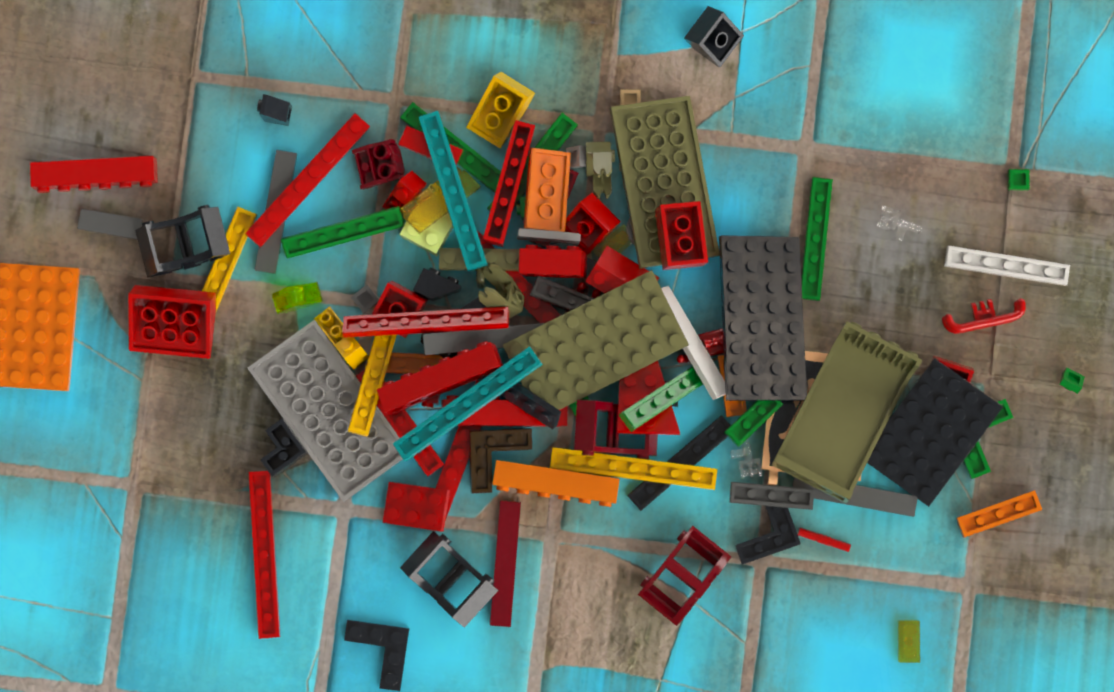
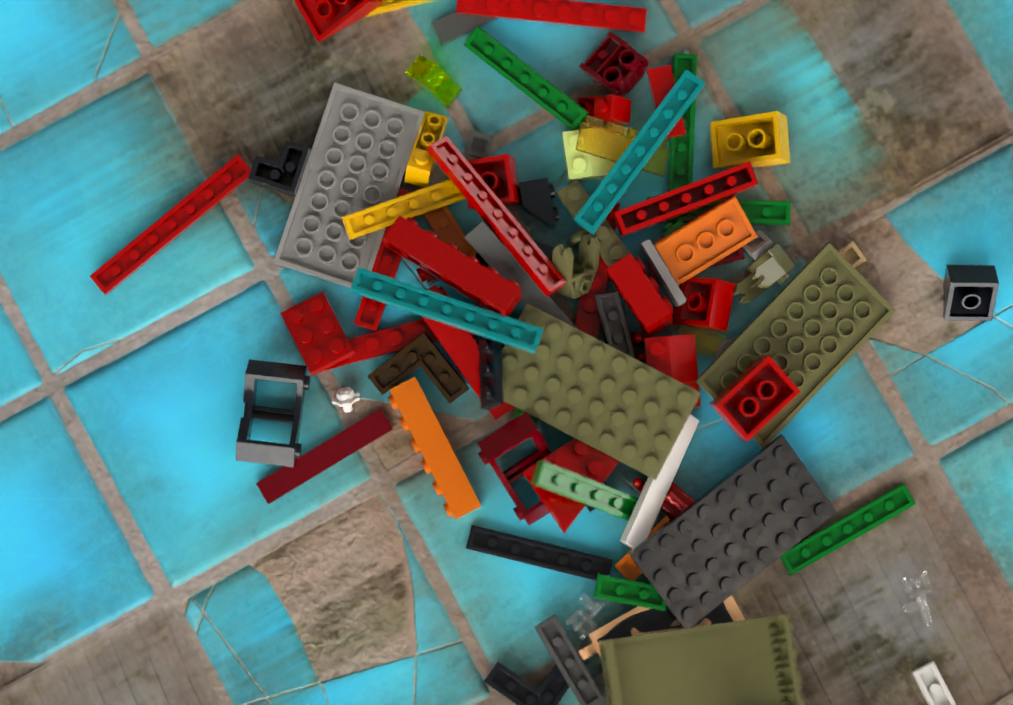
camera: 50 degrees right, 0 degrees up
black plate [344,620,410,691] -> none
yellow plate [550,447,718,490] -> none
dark red window [638,525,731,626] -> none
none -> white plant [332,387,360,412]

